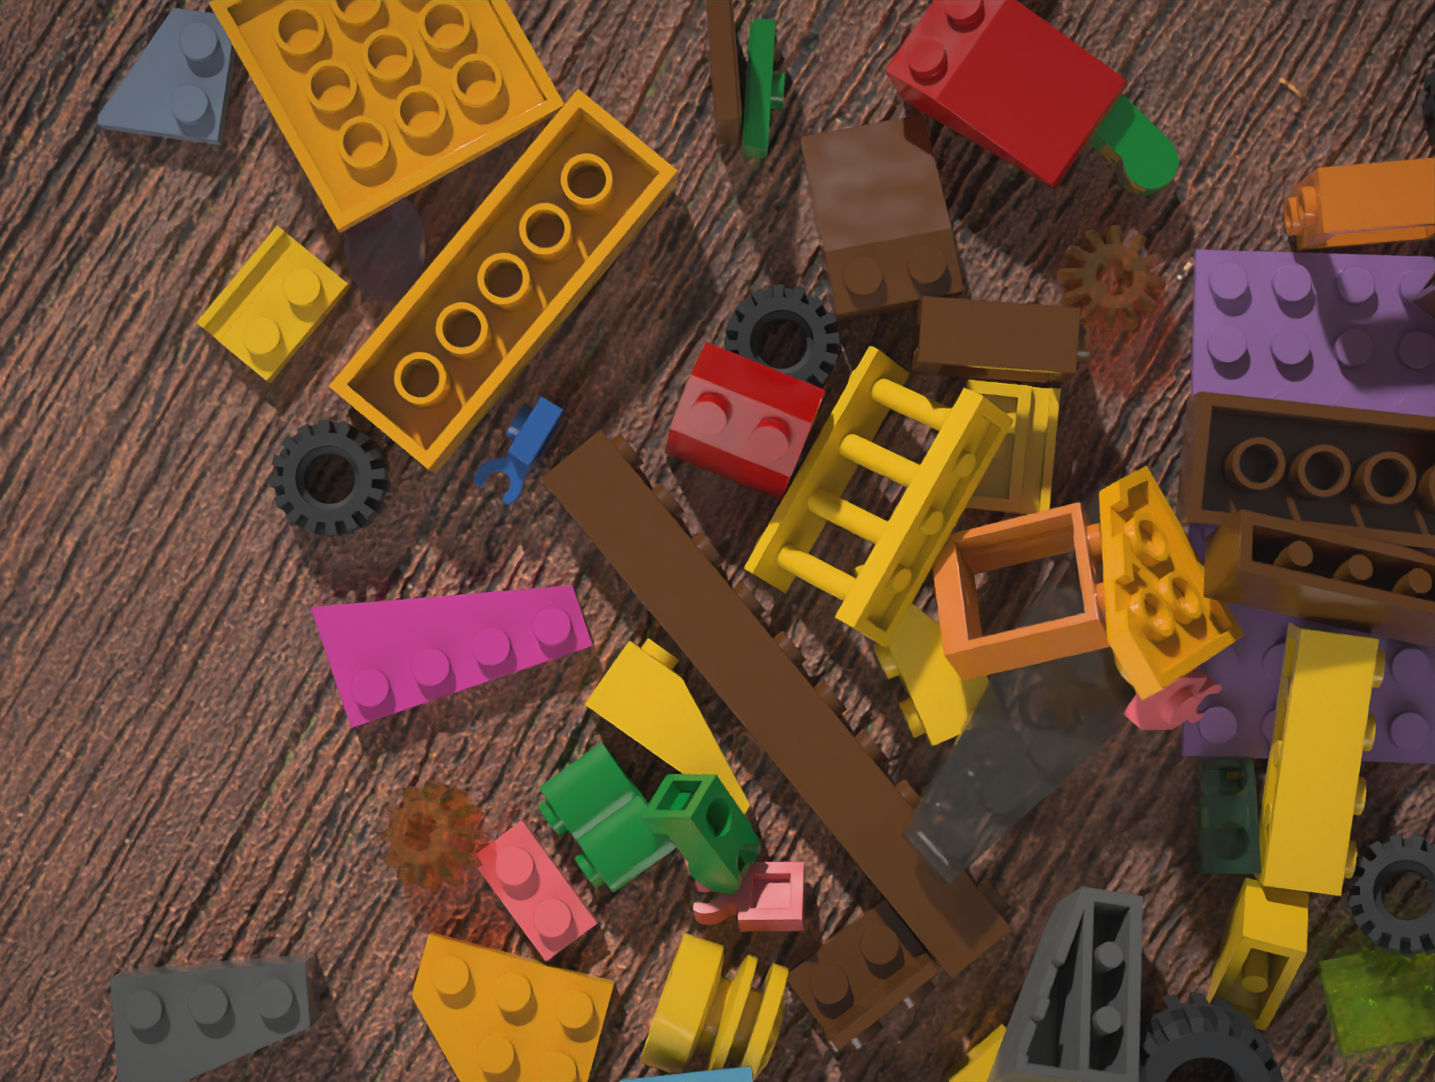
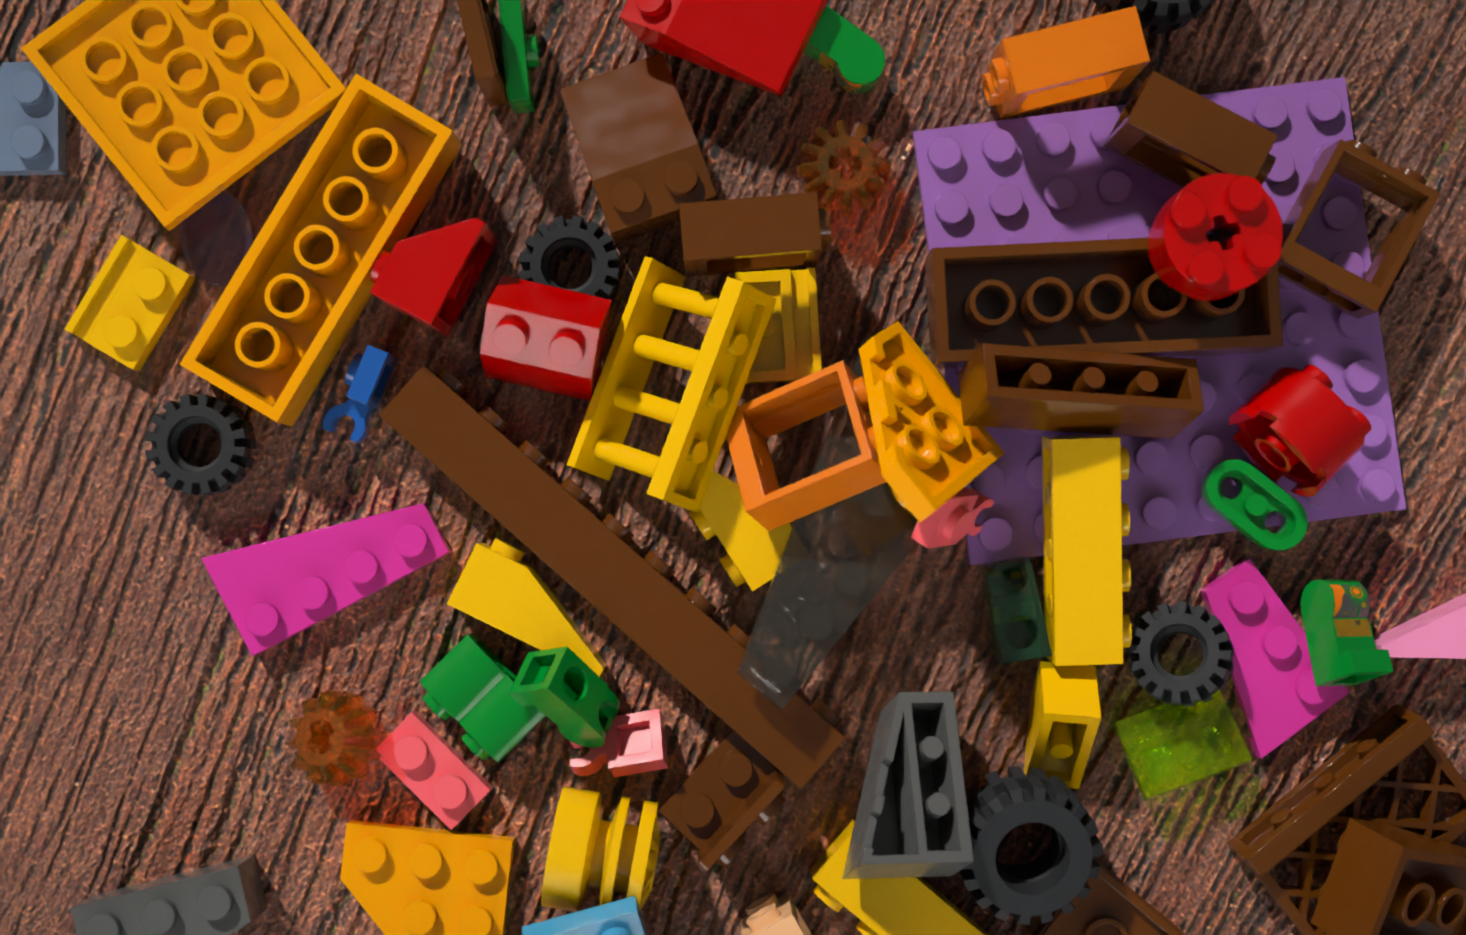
camera: 20 degrees left, 0 degrees up
none -> red slope [370,218,499,337]

